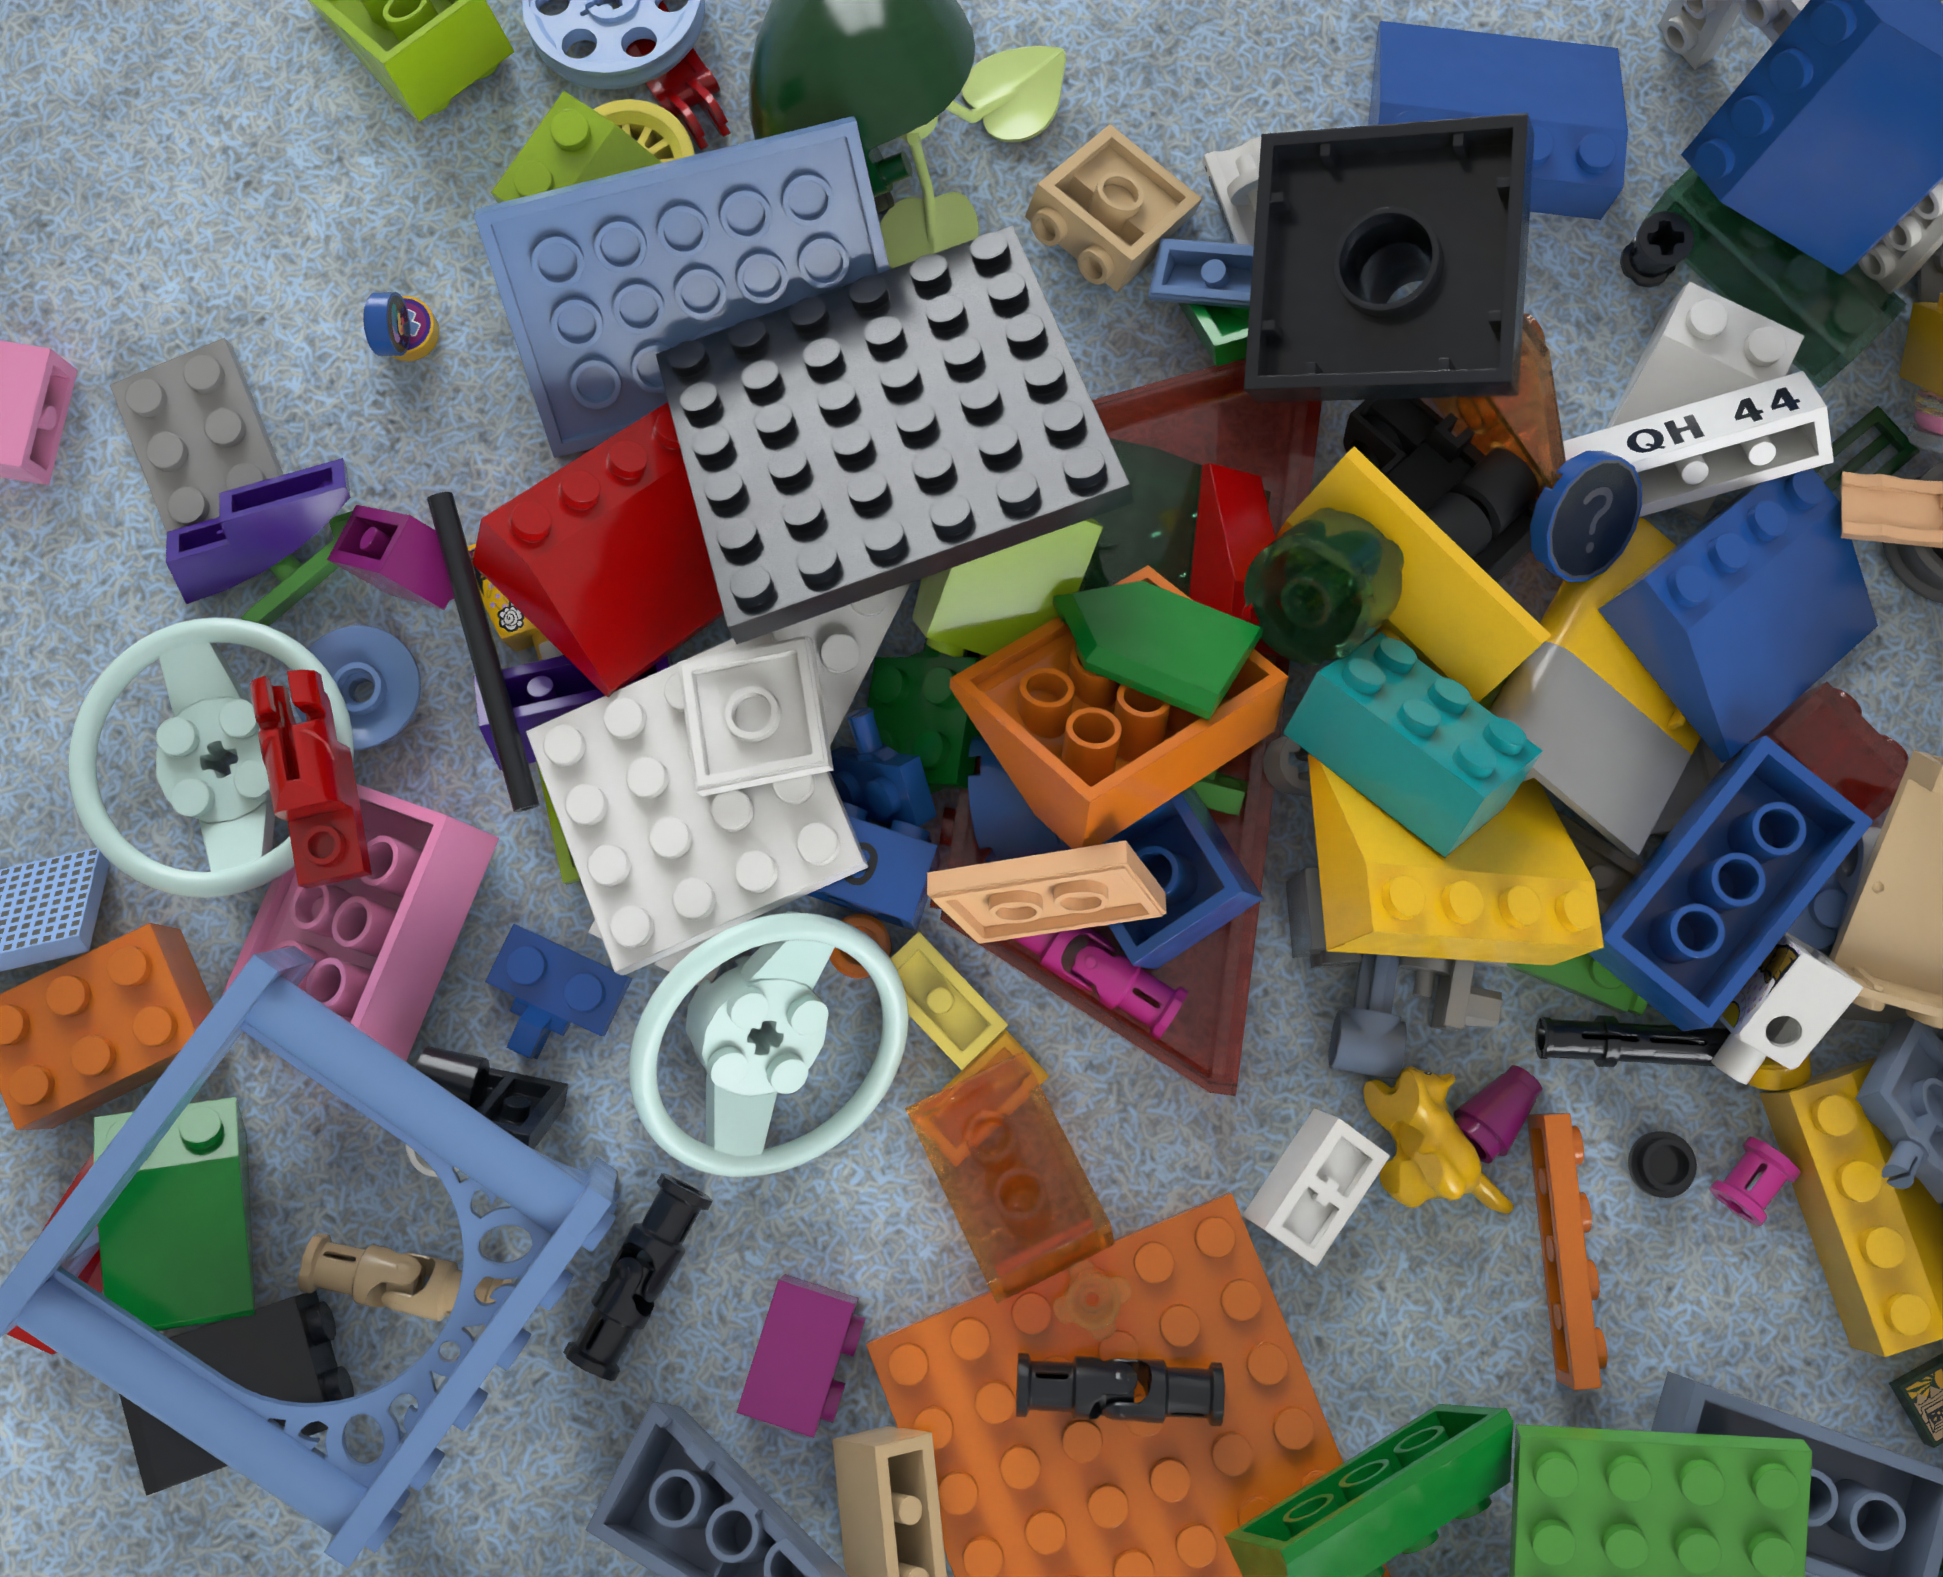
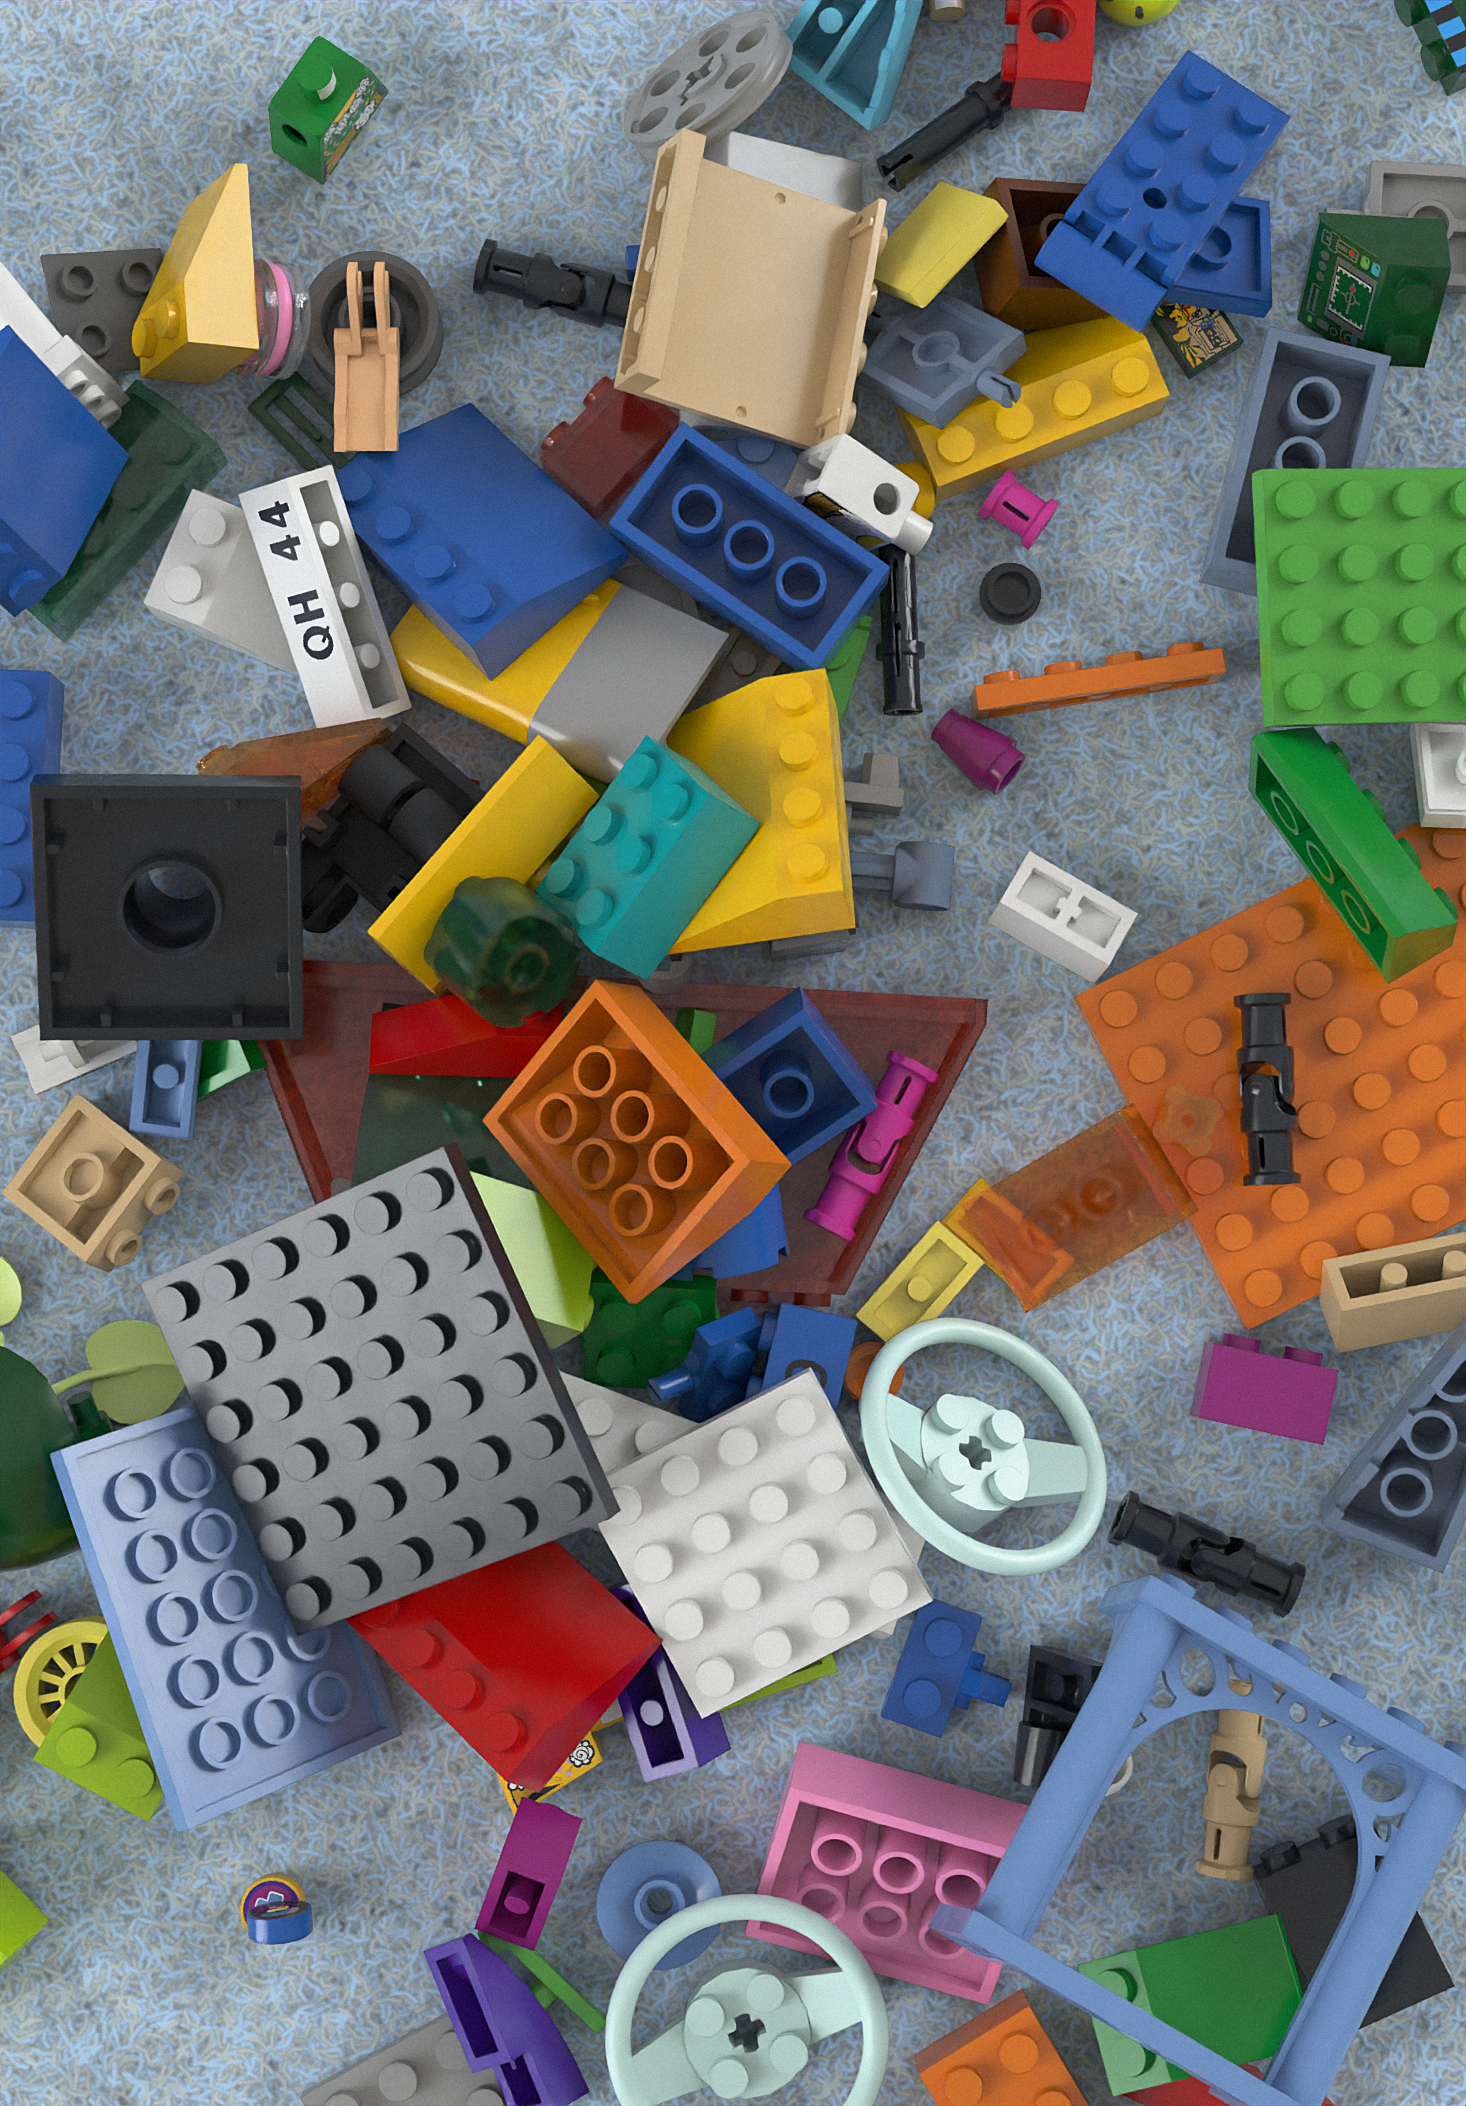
camera: 100 degrees left, 5 degrees up
red plate [250,669,372,889] -> none
black piece [427,492,540,812] -> none
white tile [677,635,833,797] -> none
light nougat tile [927,840,1167,944] -> none
green tile [1053,581,1263,720] -> none
yellow animal [1363,1066,1514,1214] -> none
tile [1530,451,1642,582] -> none
black bush [1620,211,1694,288] -> none

